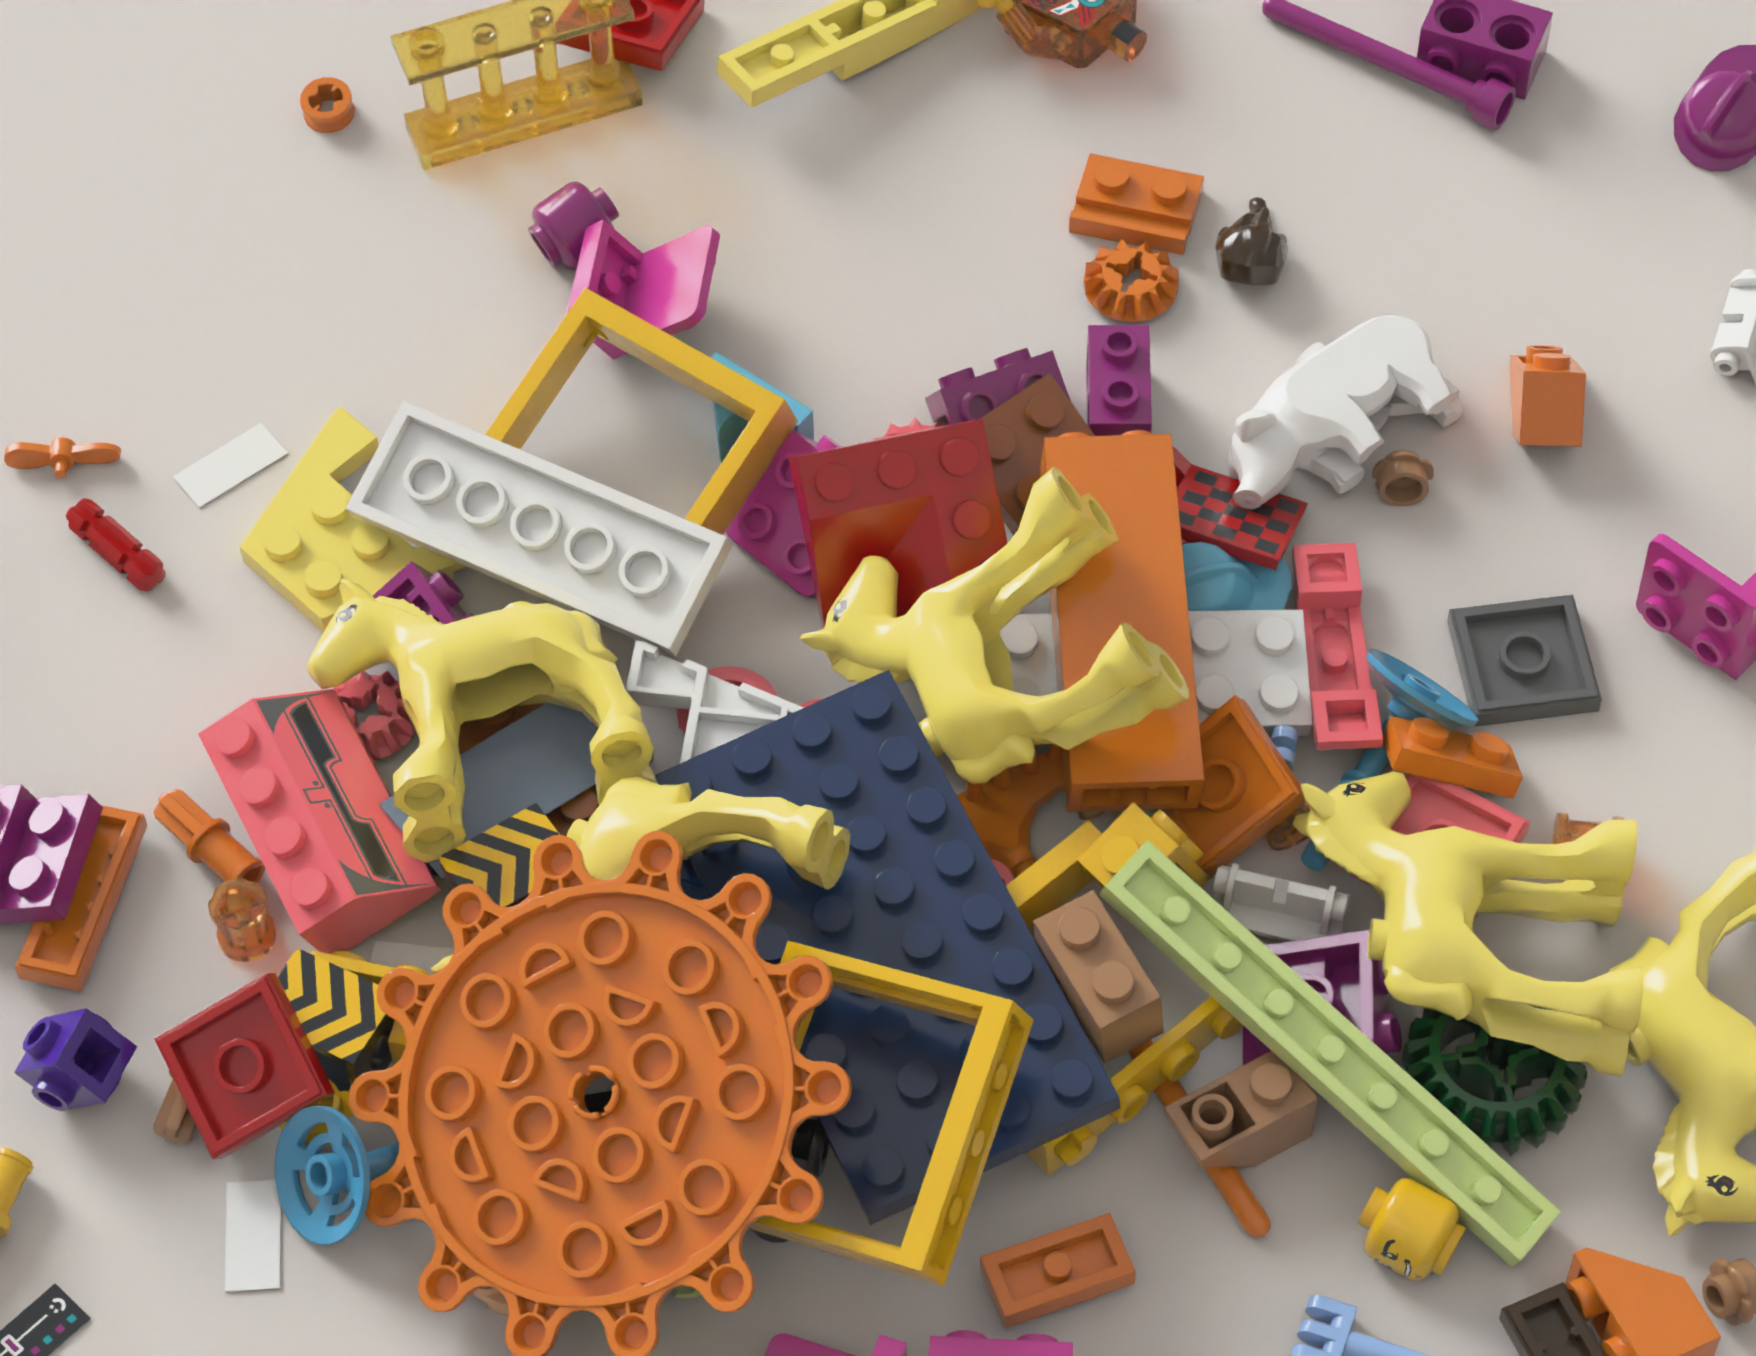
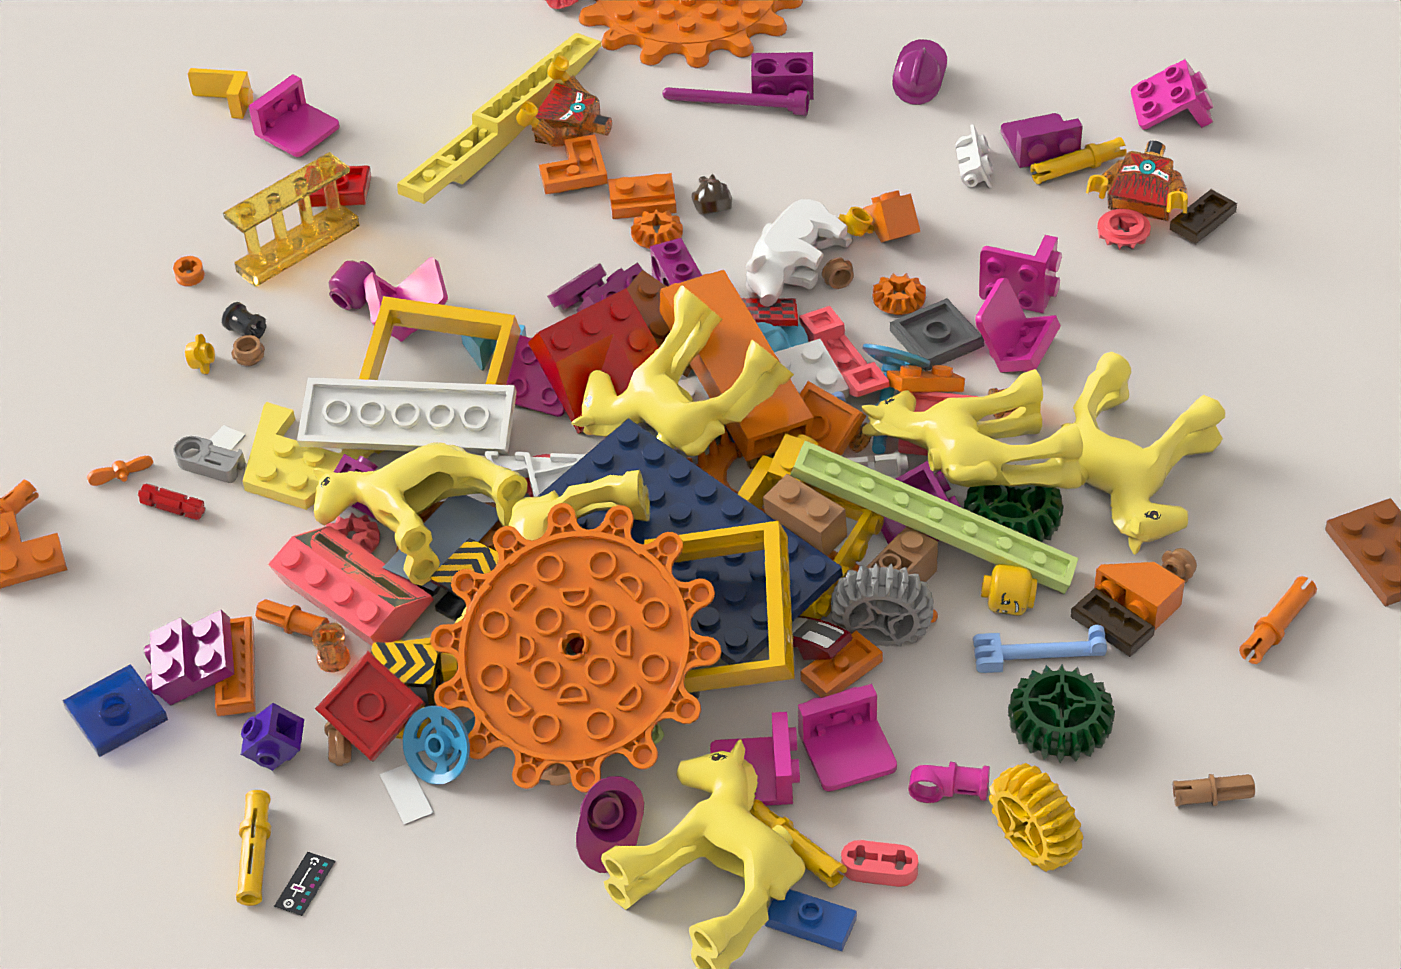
camera: 20 degrees left, 10 degrees down
none -> light grey piece [173,436,246,483]
none -> yellow plate [185,334,215,374]
none -> black bush [221,302,267,339]
none -> medium nougat plate [231,335,265,366]
none -> orange plate [539,134,608,195]
none -> magenta plate [547,263,607,310]
none -> slope [792,616,853,660]
none -> light grey gear [831,563,934,647]
none -> yellow plate [838,207,874,237]
none -> orange gear [872,273,926,315]
none -> dark pink bracket [975,278,1061,373]

